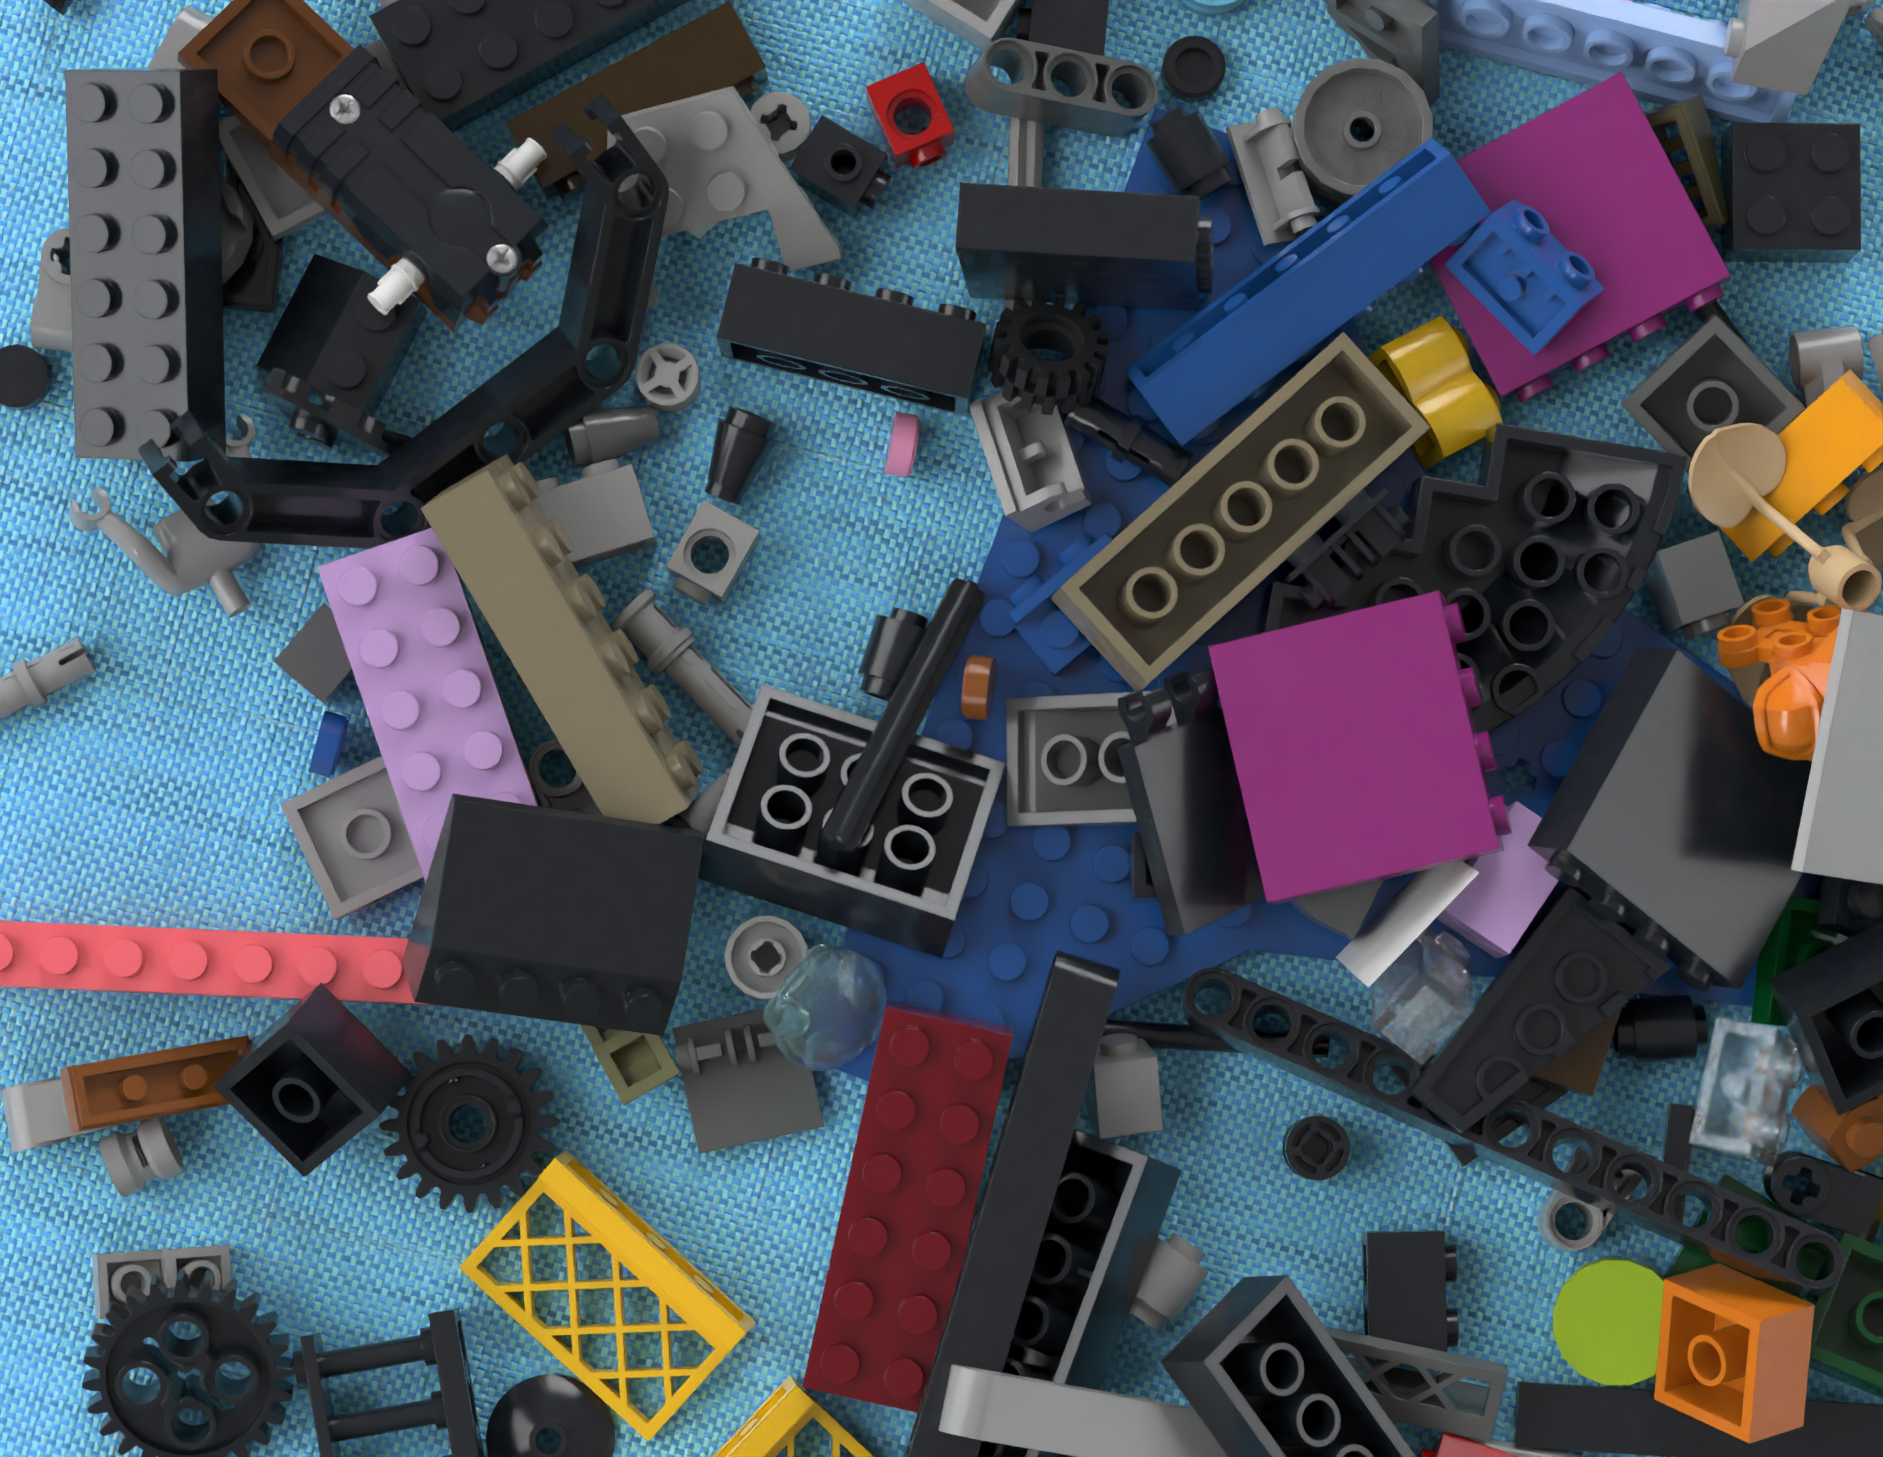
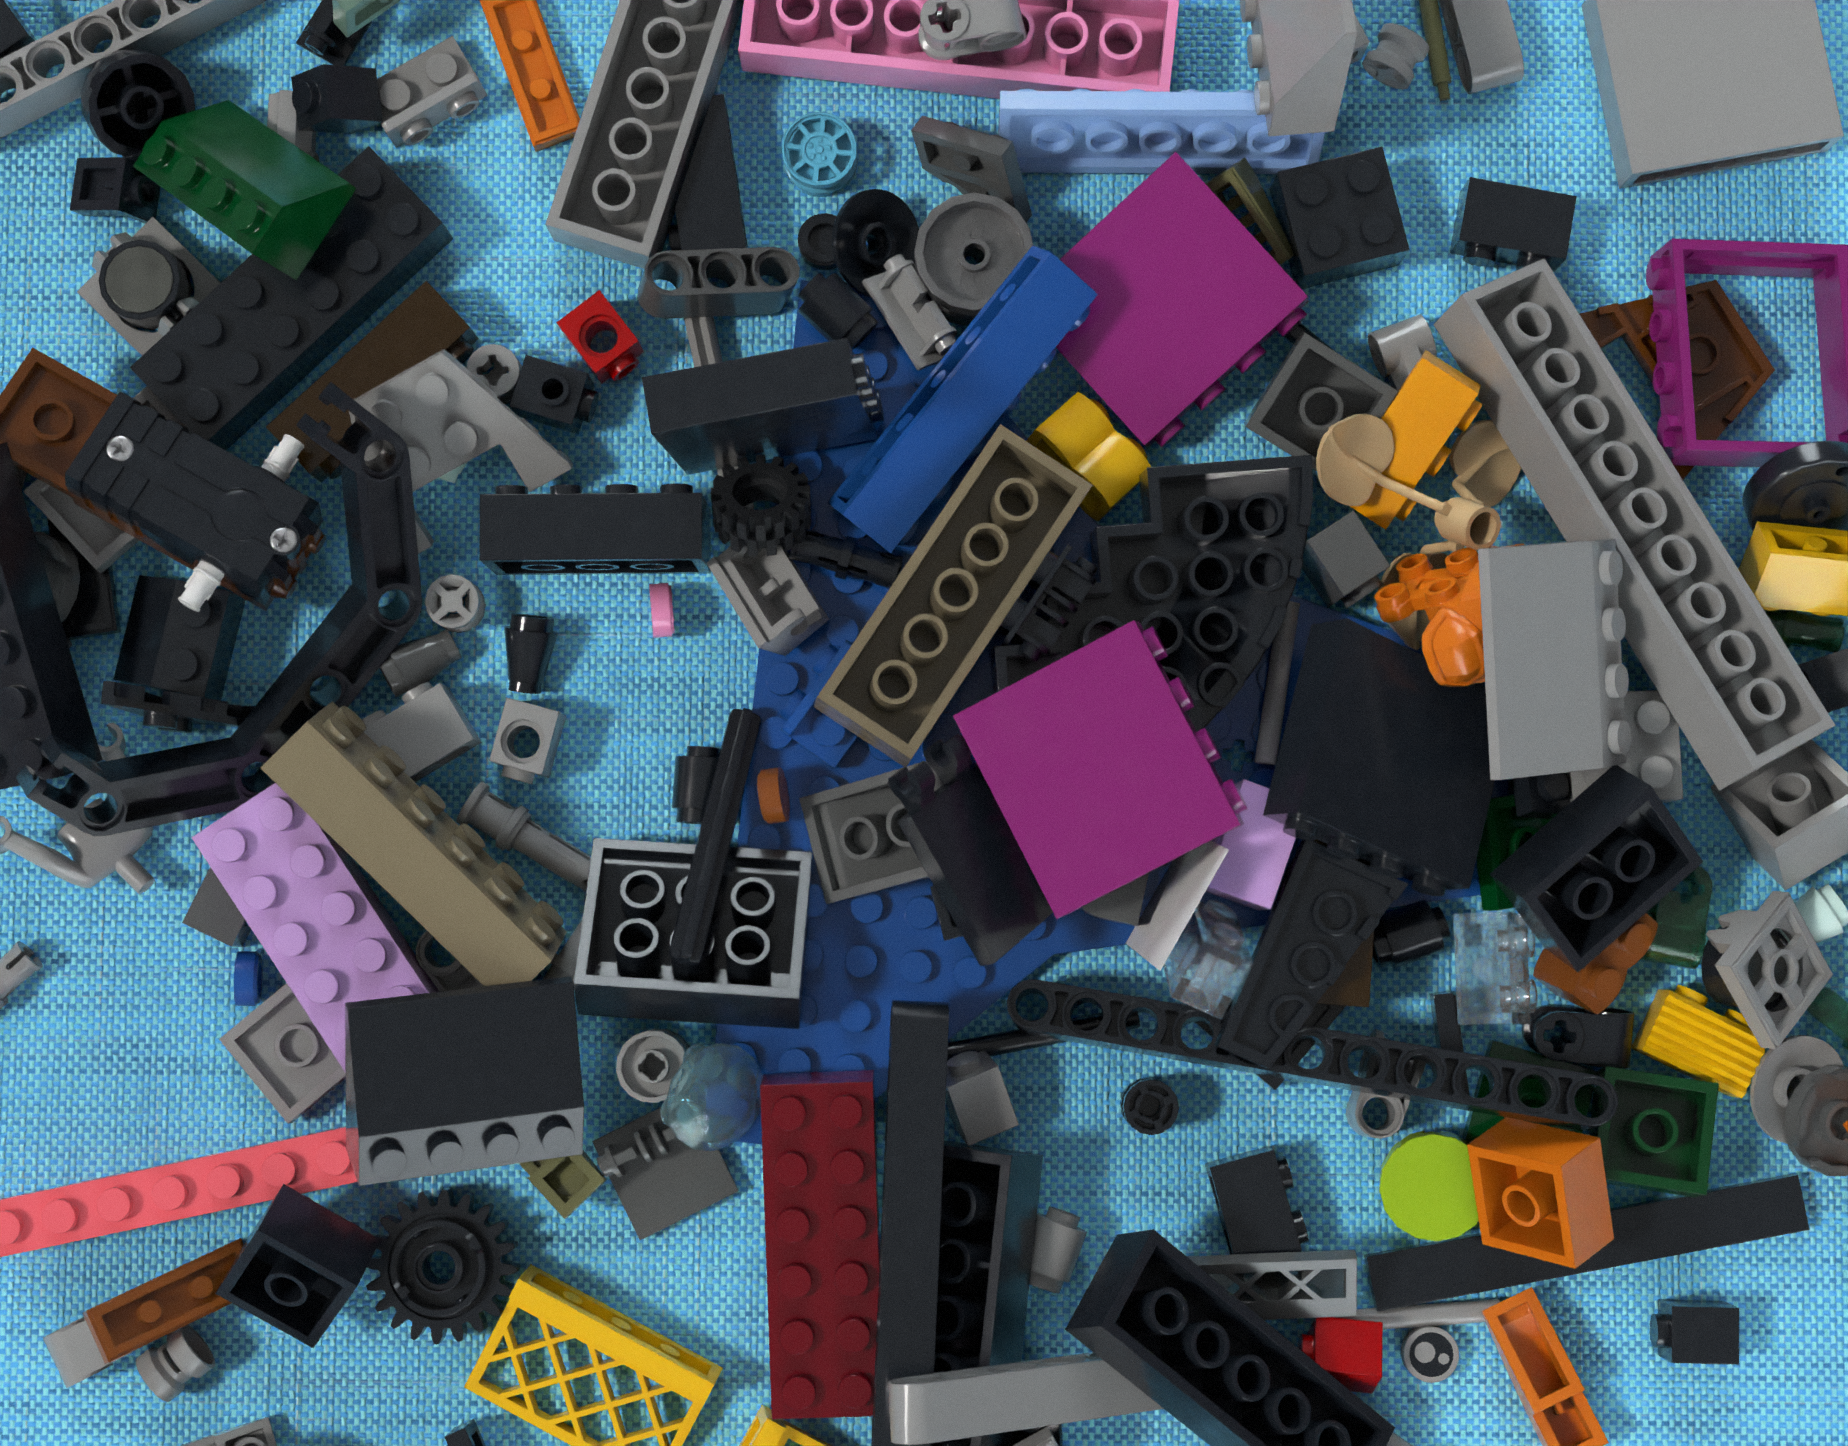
camera: 10 degrees left, 0 degrees up
blue bracket [1445,199,1604,356] -> none
none -> black dish [832,189,919,297]
none -> light grey bar [1254,601,1300,765]

